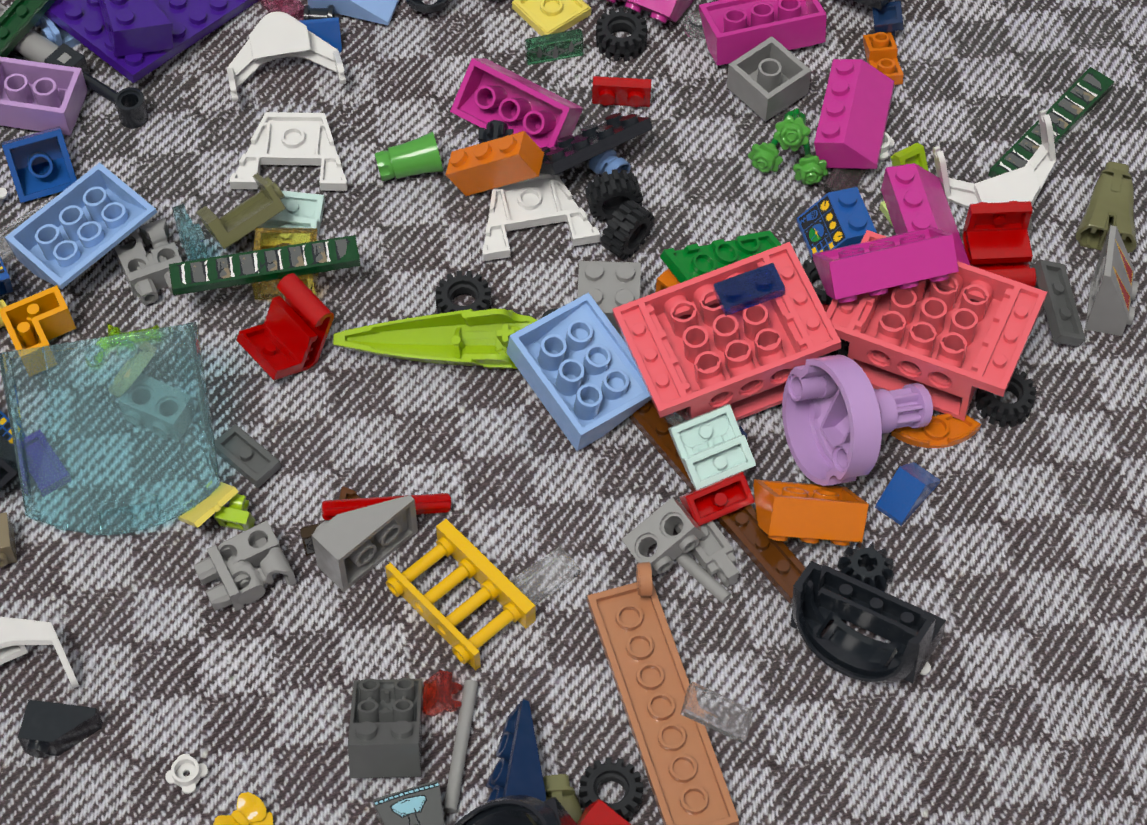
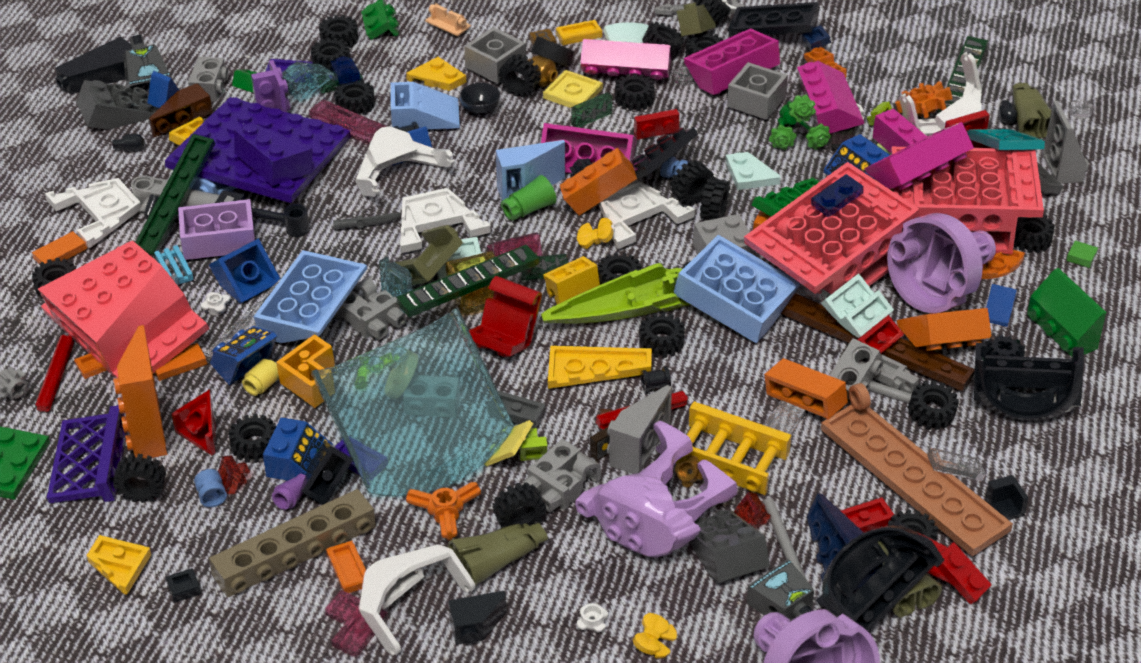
camera: 20 degrees left, 15 degrees down
none -> dark grey piece [333,212,401,230]
none -> orange bush [406,482,481,541]
none -> olive piece [448,523,548,586]
none -> clear pink bracket [487,232,542,258]
none -> black tyre [492,482,546,528]
none -> light blue slope [496,140,565,201]
none -> clear green tile [520,254,568,280]
none -> yellow hinge [543,256,600,304]
none -> yellow wing [548,346,652,389]
none -> lavender animal [575,421,737,558]
none -> yellow piece [577,218,614,249]
none -> black tyre [639,313,685,358]
none -> black bush [640,366,671,393]
none -> pearl gold plate [675,456,703,487]
none -> light aqua wing [725,152,781,190]
none -> orange brick [764,358,848,419]
none -> red plate [840,497,894,533]
none -> orange gear [895,81,953,118]
none -> black tyre [908,380,959,430]
none -> teal tile [967,129,1045,150]
none -> black panel [985,475,1028,520]
none -> black cylinder [999,100,1017,124]
none -> green slope [1027,268,1106,357]
none -> bright green tile [1066,240,1098,268]

